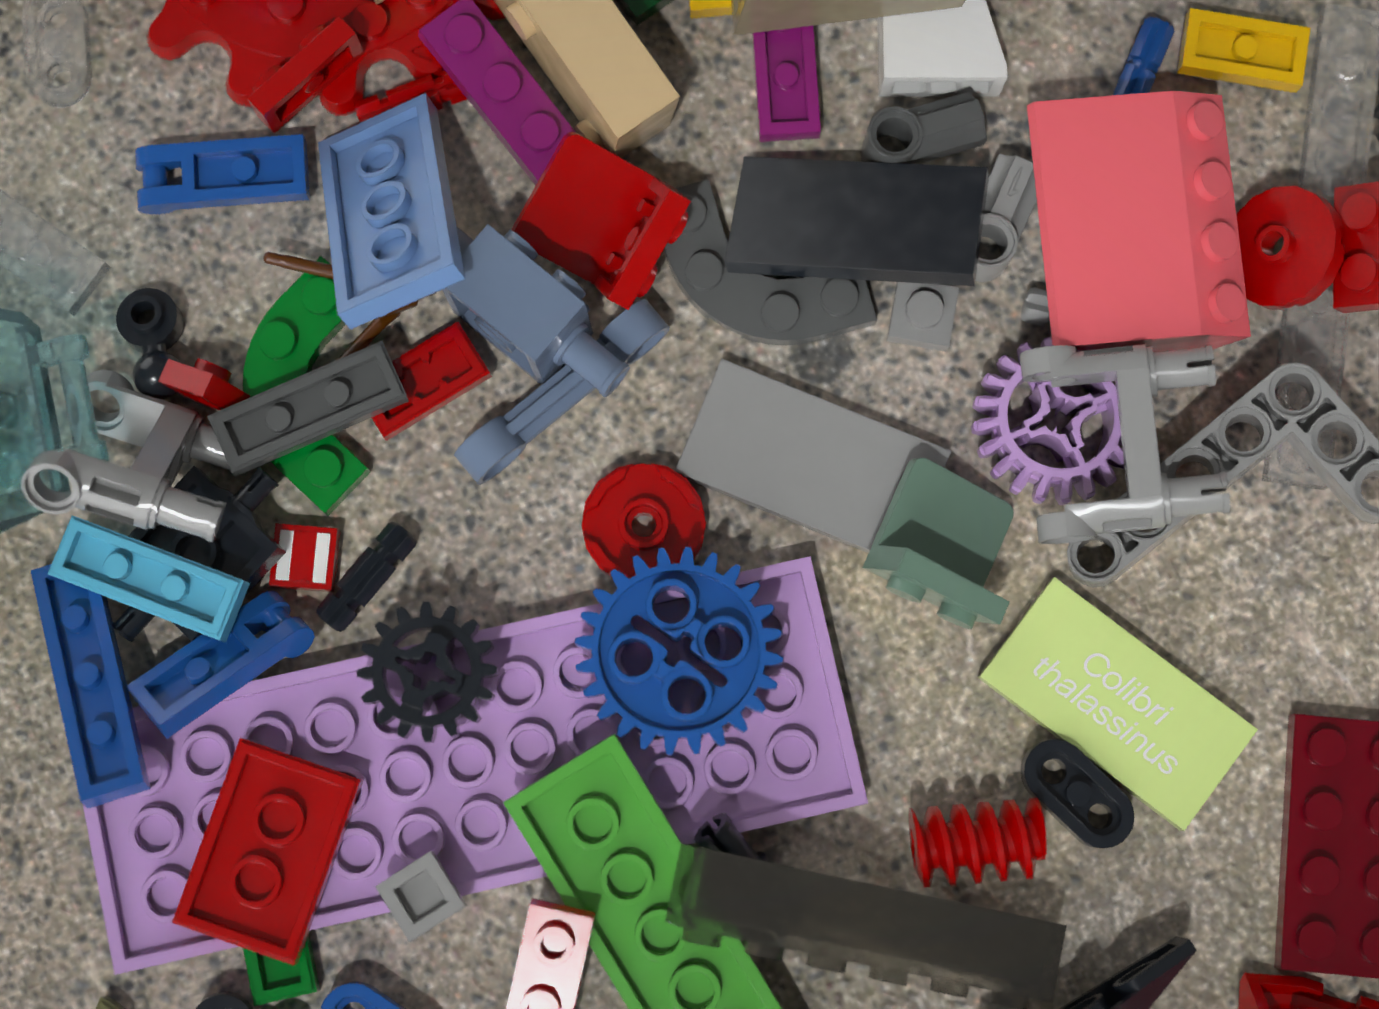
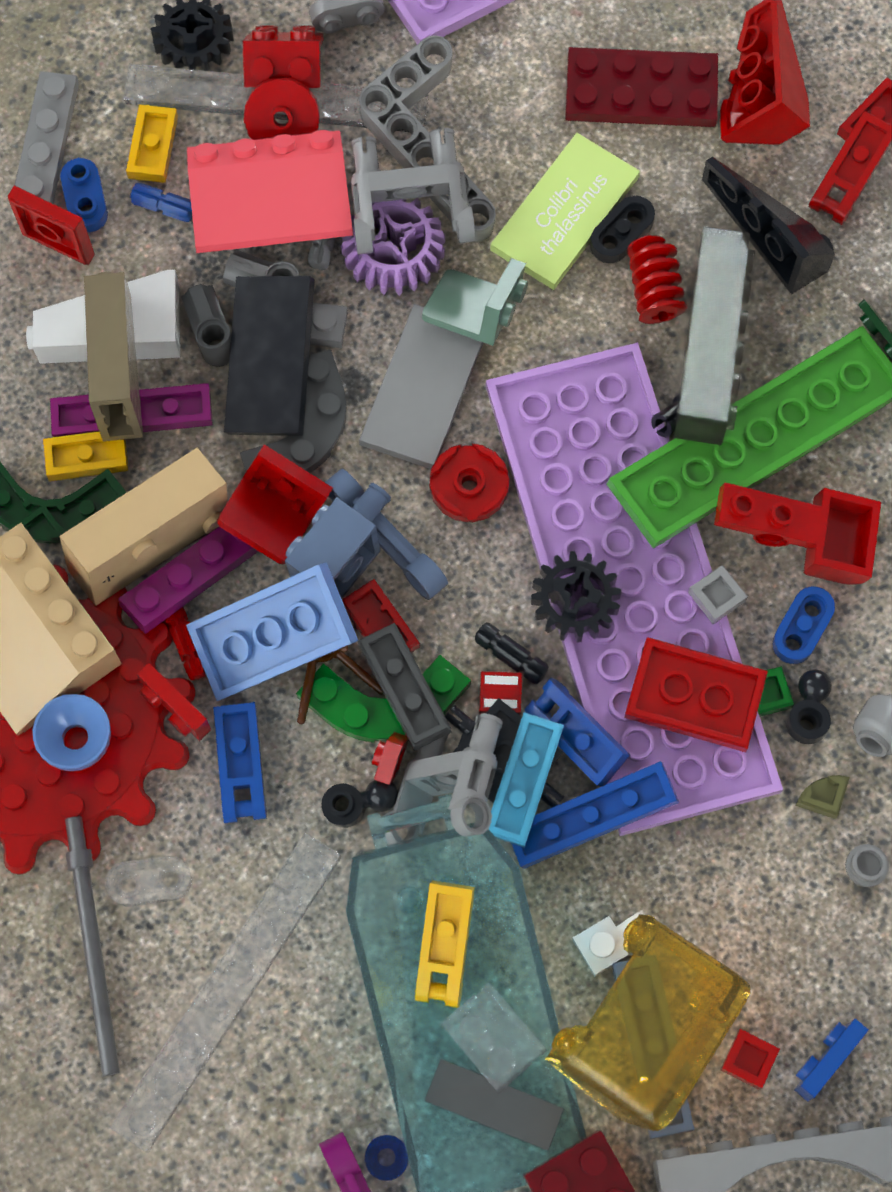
camera: 90 degrees left, 10 degrees down
blue gear [575,547,783,756] -> none

